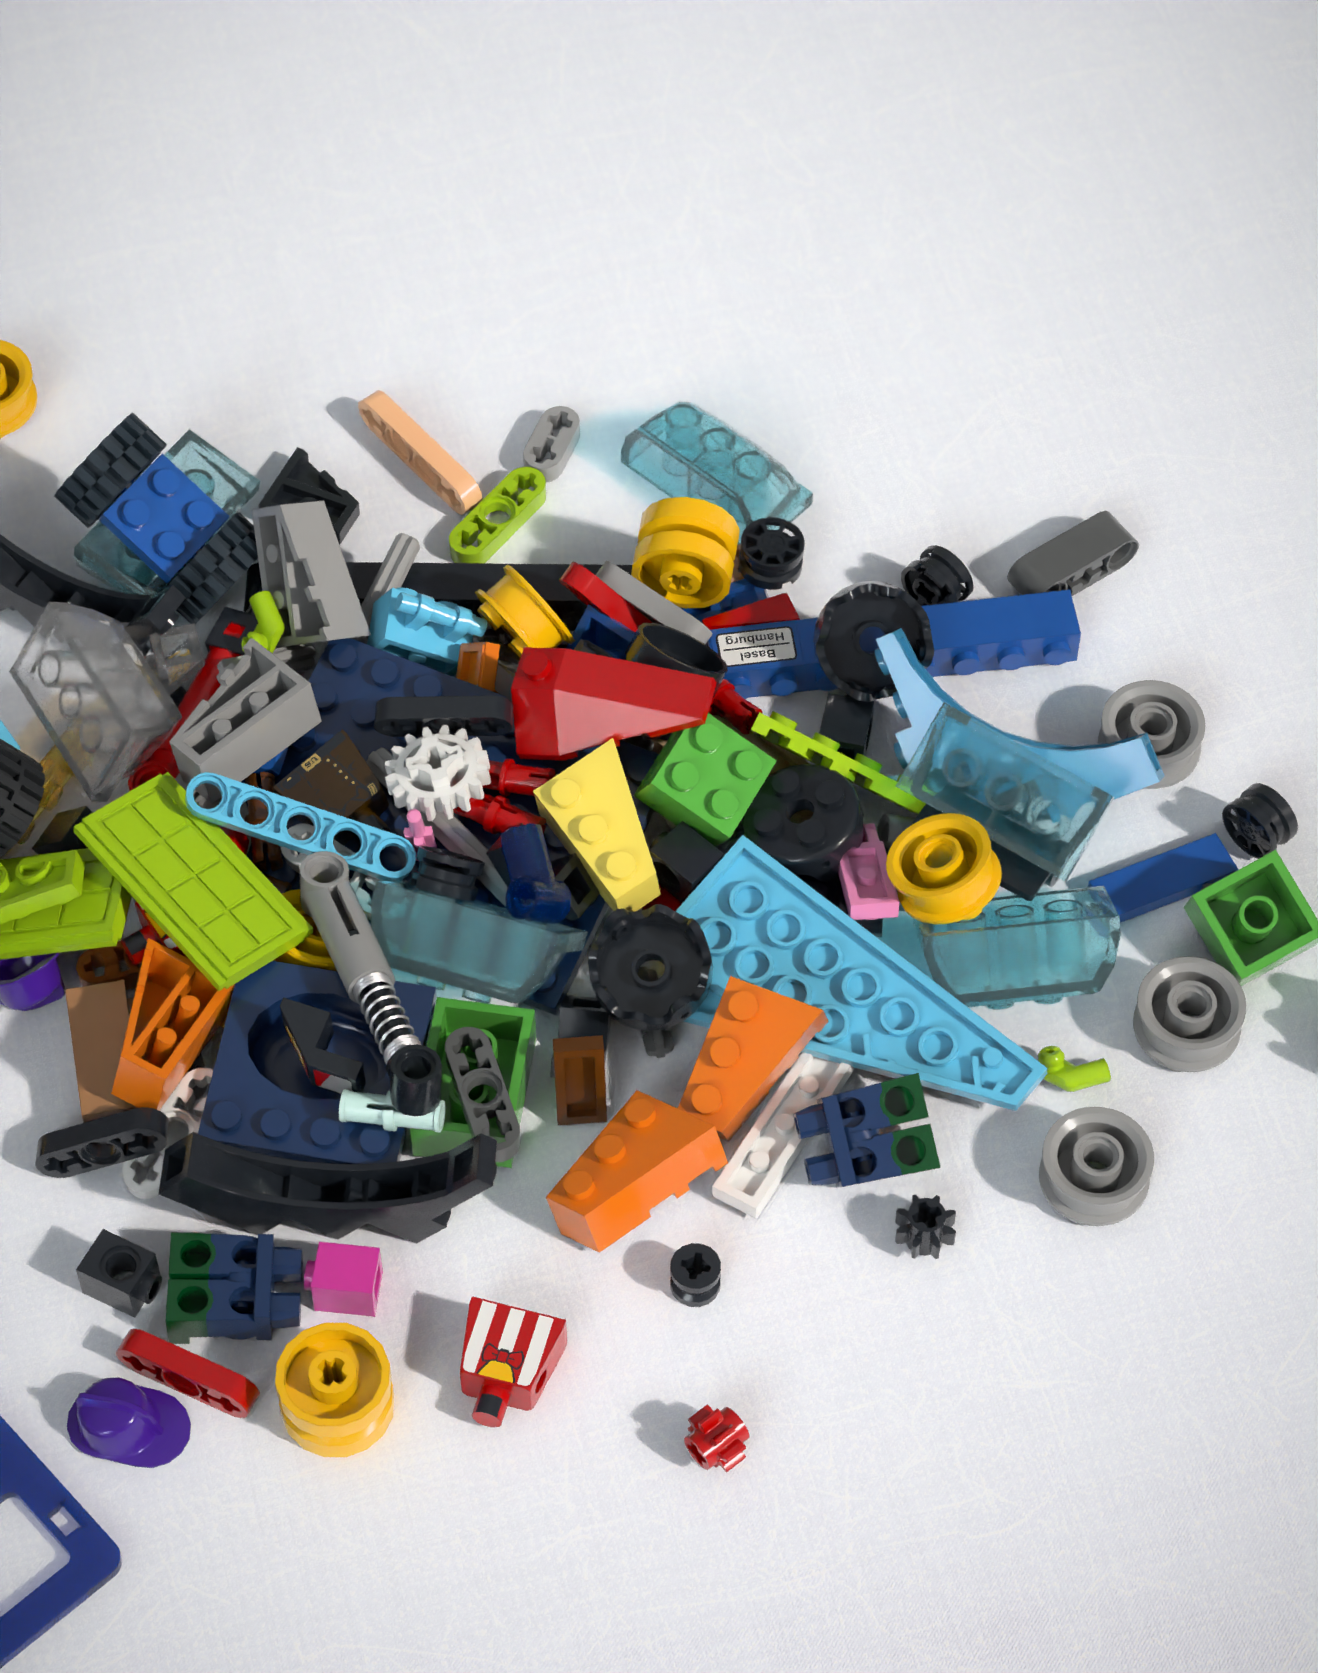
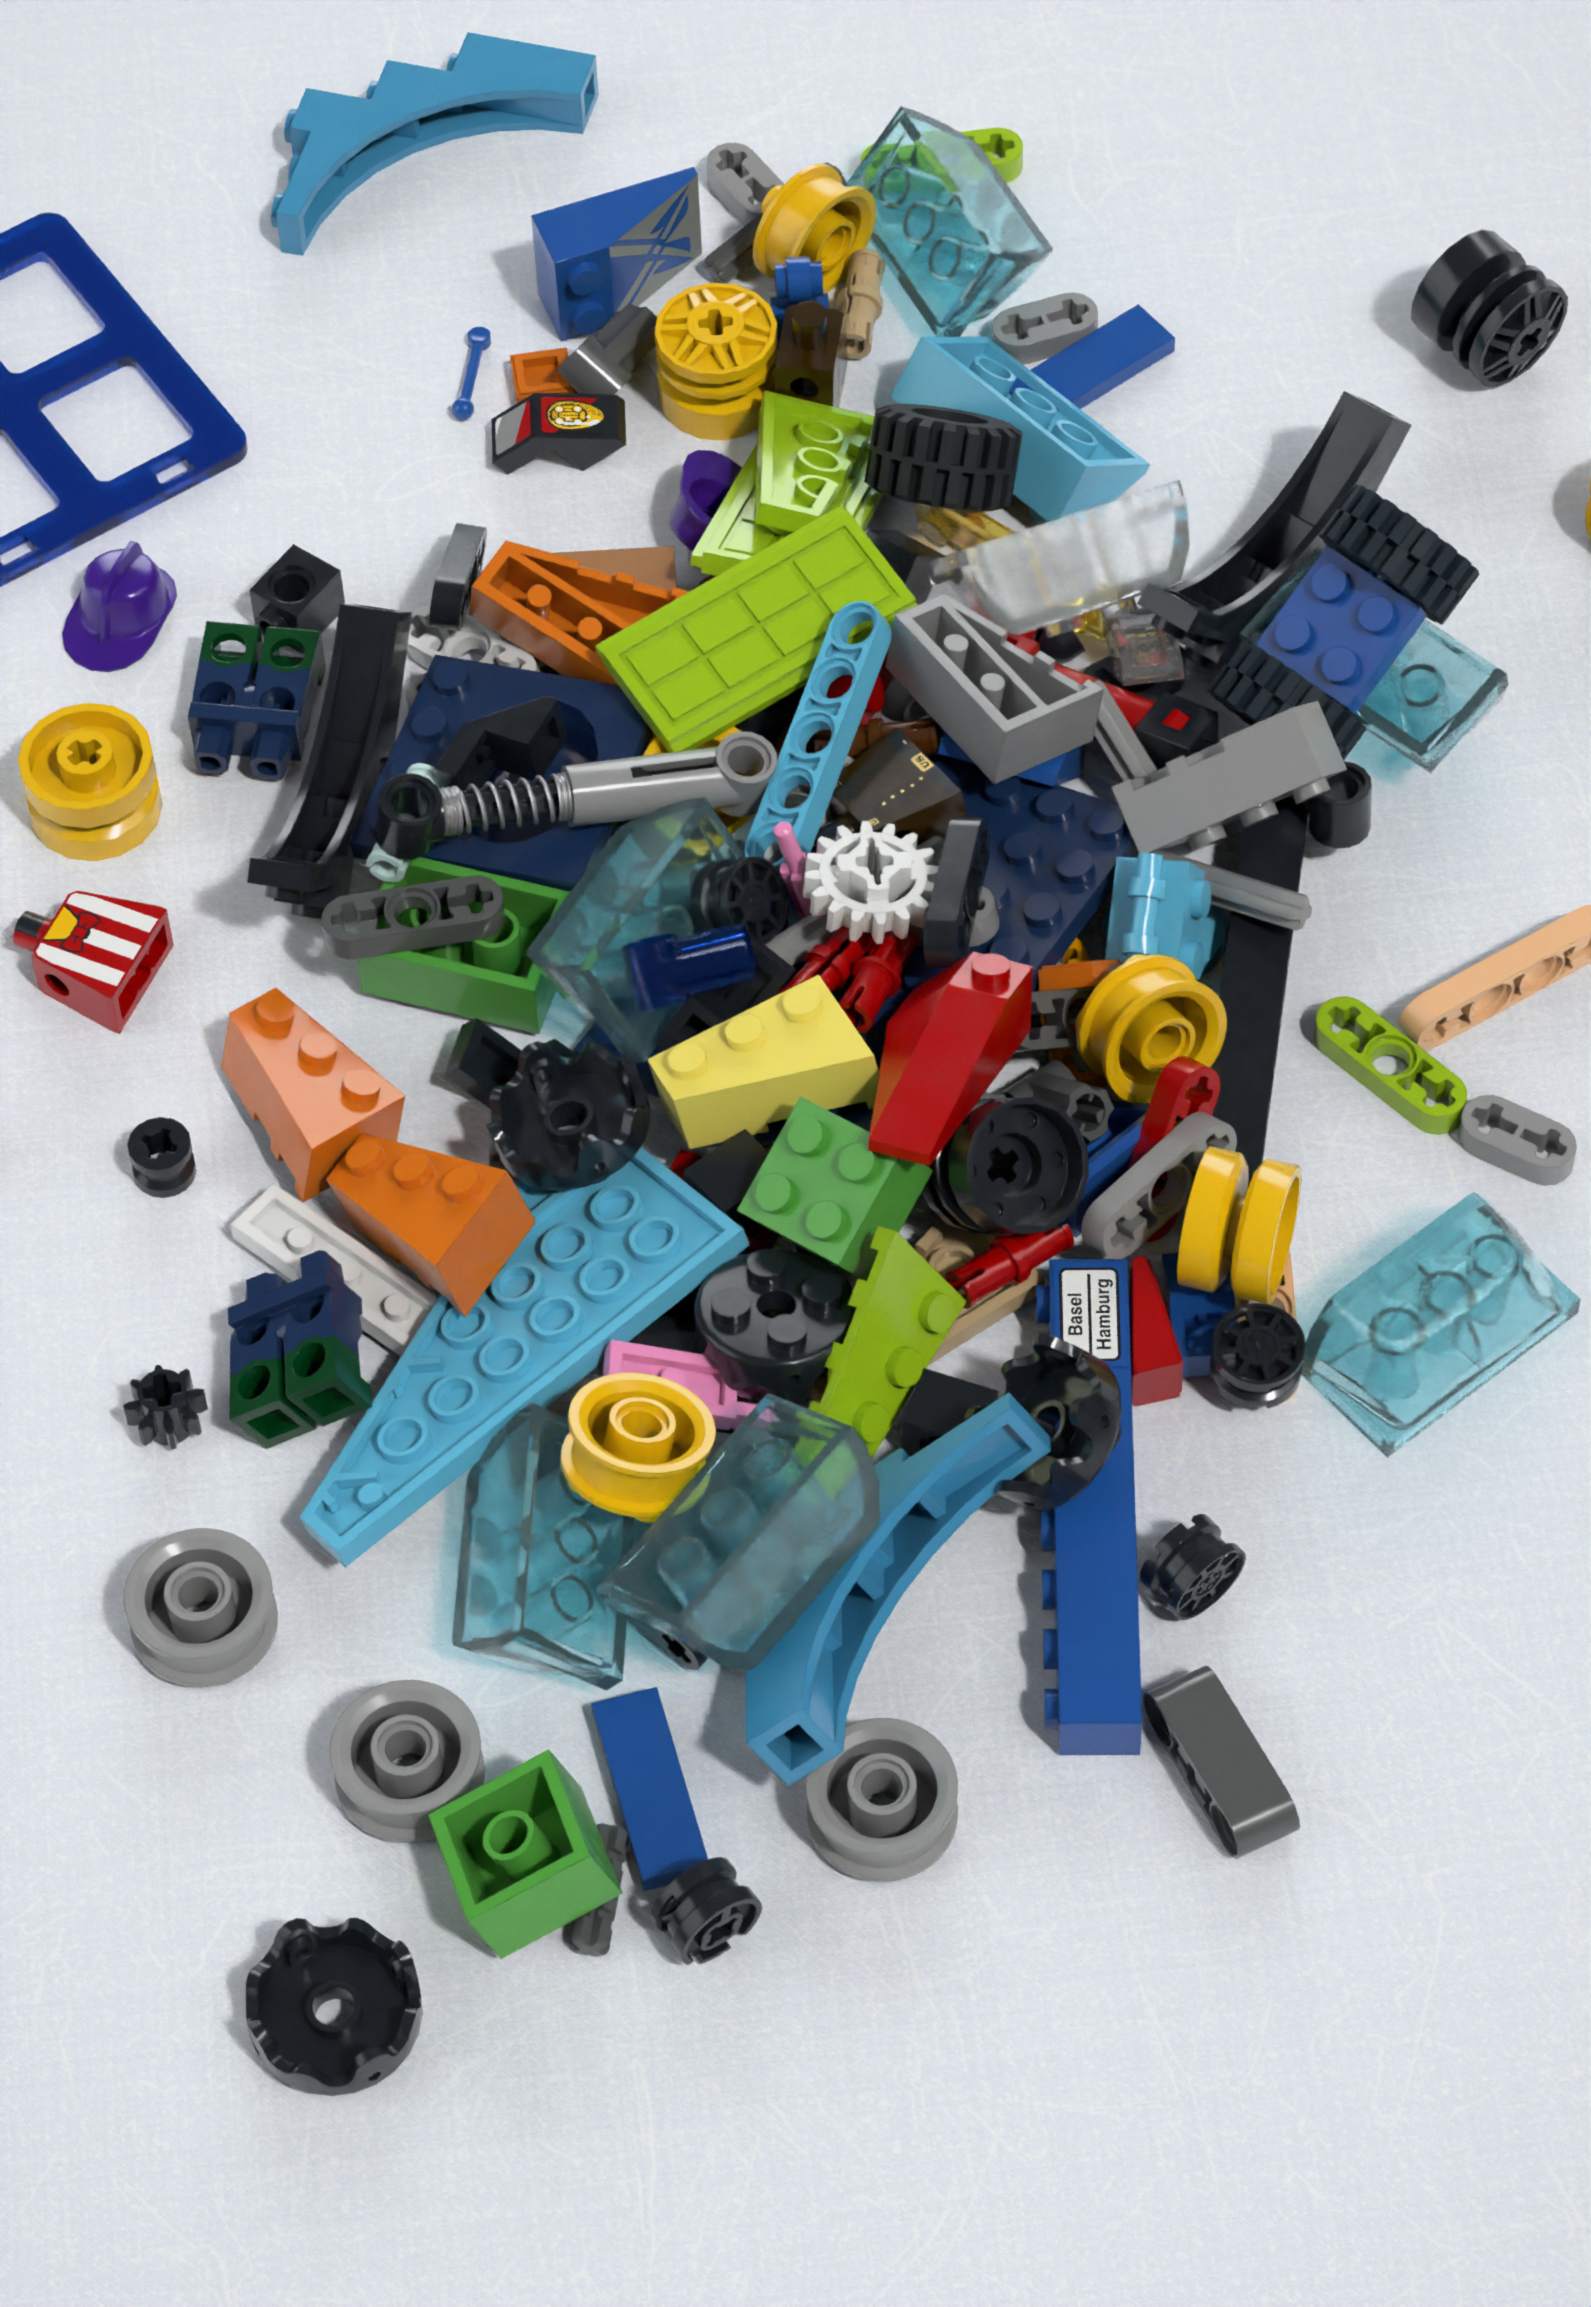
camera: 100 degrees right, 0 degrees up
red beam [116,1329,260,1418] -> none
lime arm [241,591,285,654] -> none
black wing [258,447,360,545] -> none
dark pink brick [304,1242,383,1317] -> none
reddish brown tile [553,1035,607,1125] -> none
lime arm [1037,1046,1111,1092] -> none

